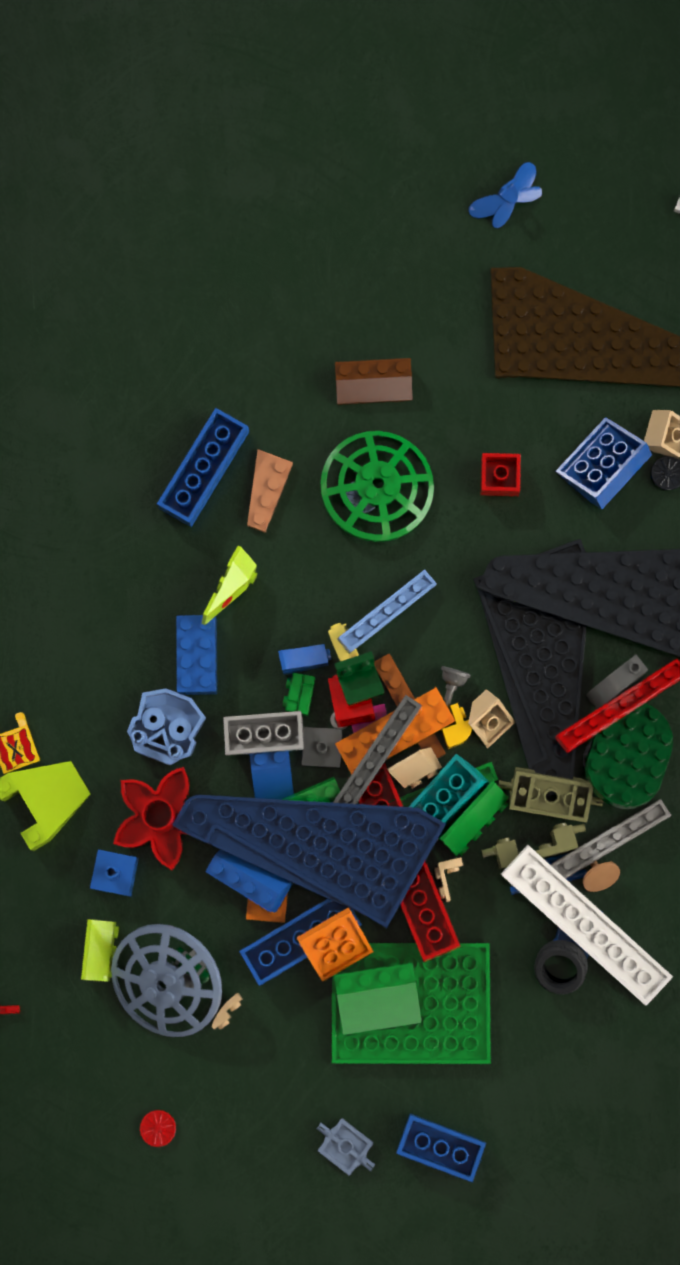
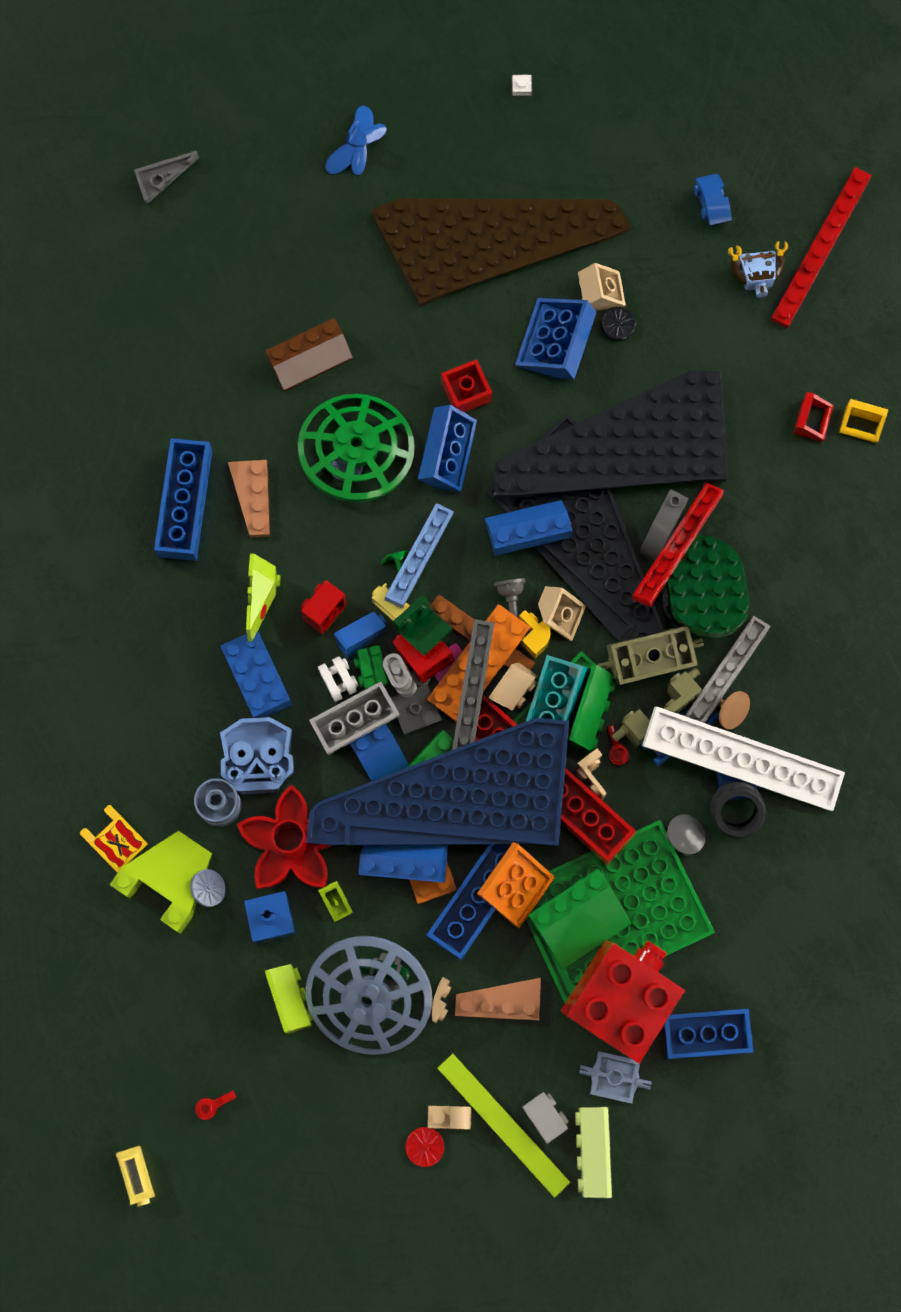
camera: 30 degrees left, 5 degrees down
none -> dark grey wing [134,151,199,204]
none -> sand blue wheel [190,869,226,907]
none -> sand blue wheel [194,779,242,827]
none -> red brick [301,580,347,635]
none -> white brick [318,656,359,702]
none -> lime slope [318,881,353,922]
none -> green plant [381,550,410,572]
none -> light grey brick [383,653,417,697]
none -> blue slope [418,405,477,492]
none -> tan plate [428,1106,471,1129]
none -> lime tile [438,1054,570,1197]
none -> nougat wing [455,978,541,1021]
none -> blue slope [485,500,573,556]
none -> light grey brick [522,1092,568,1143]
none -> red brick [561,940,685,1064]
none -> yellowish green slope [575,1107,612,1198]
none -> red plate [607,725,629,765]
none -> dark grey dish [666,815,705,856]

